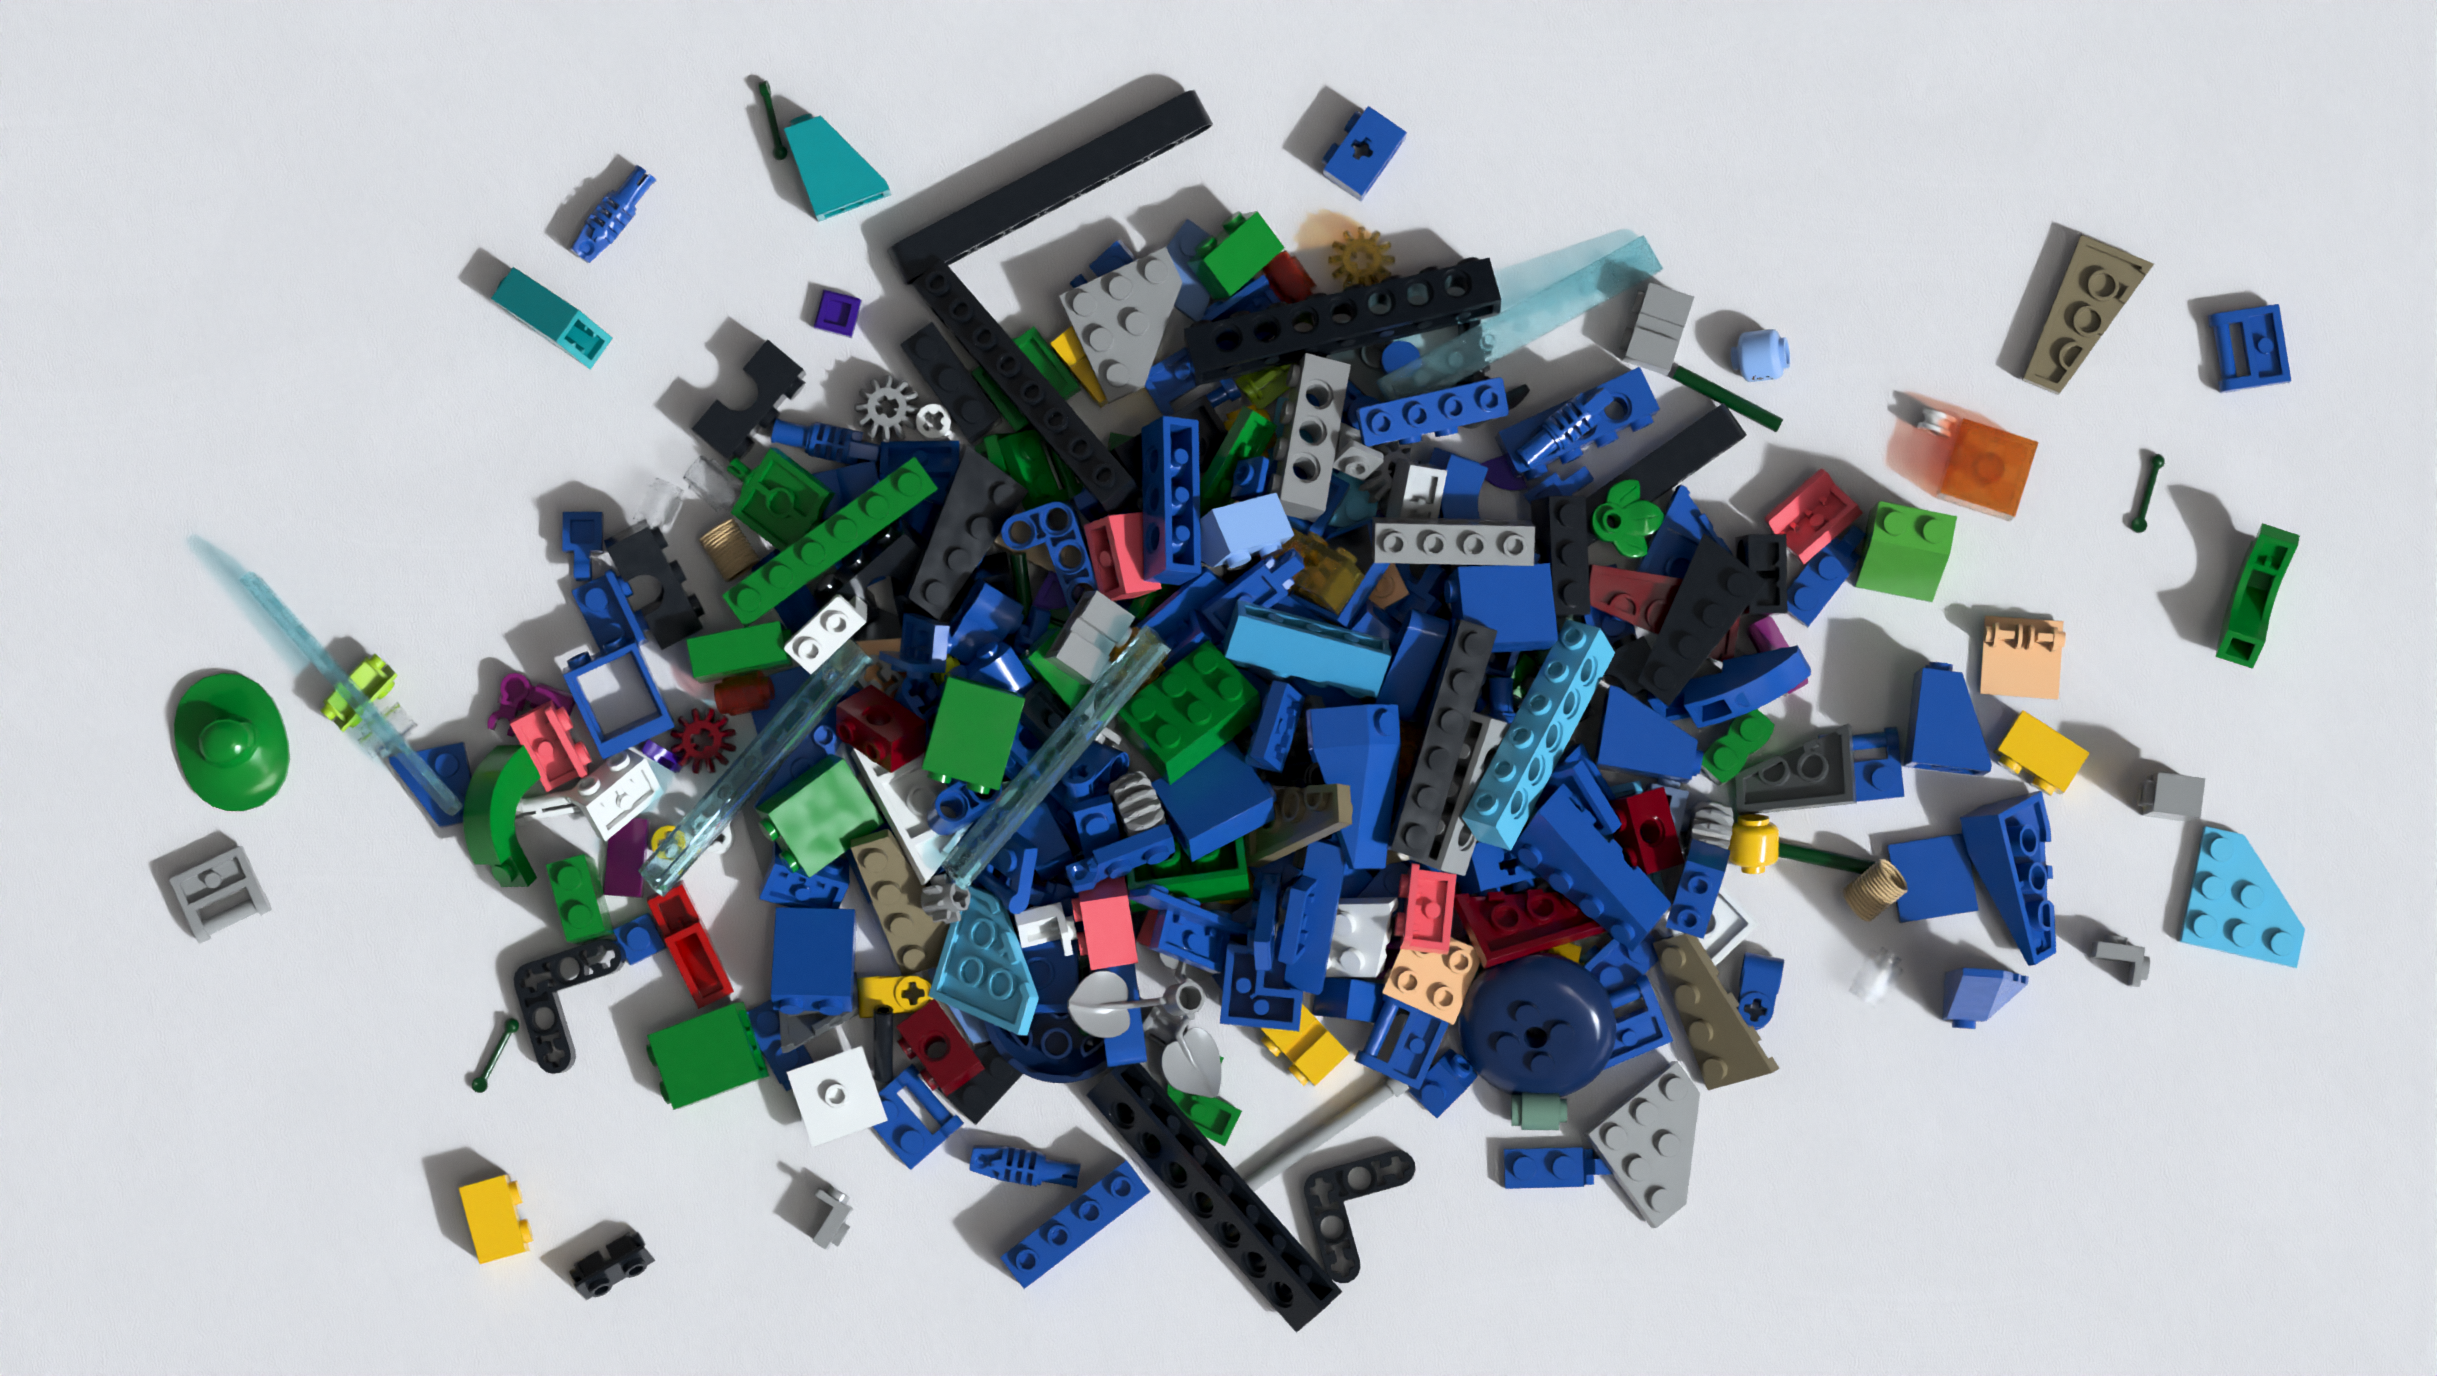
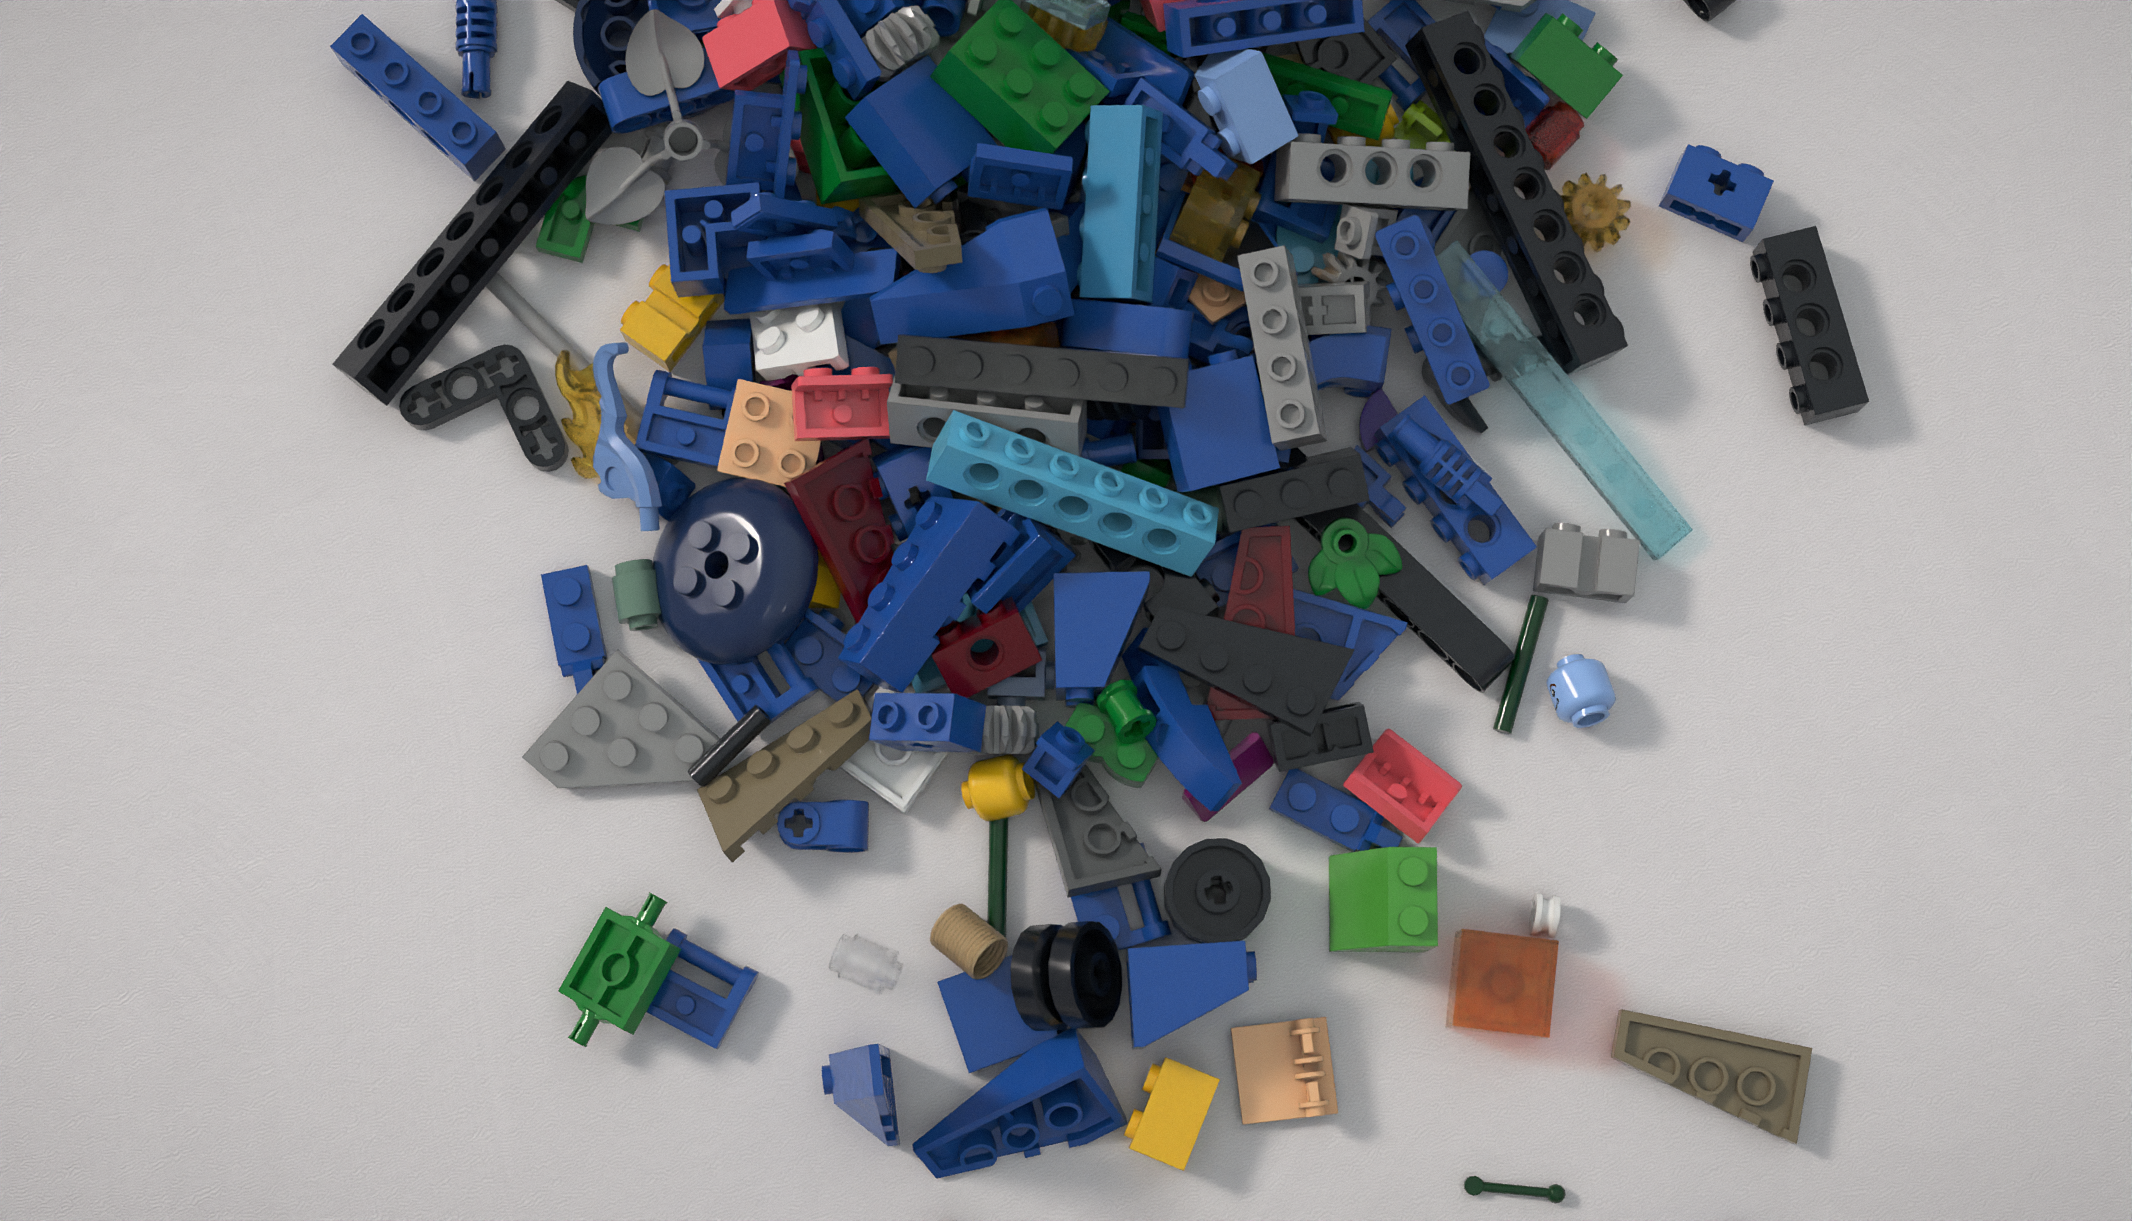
camera: 75 degrees right, 5 degrees down
none -> medium blue piece [555,342,662,531]
none -> green plate [558,892,681,1047]
none -> blue plate [647,928,759,1049]
none -> black piece [688,704,772,788]
none -> black wheel [1011,921,1122,1031]
none -> blue bracket [1022,721,1095,798]
none -> green bush [1096,679,1157,744]
none -> black wheel [1163,838,1271,944]
none -> black brick [1750,226,1869,426]

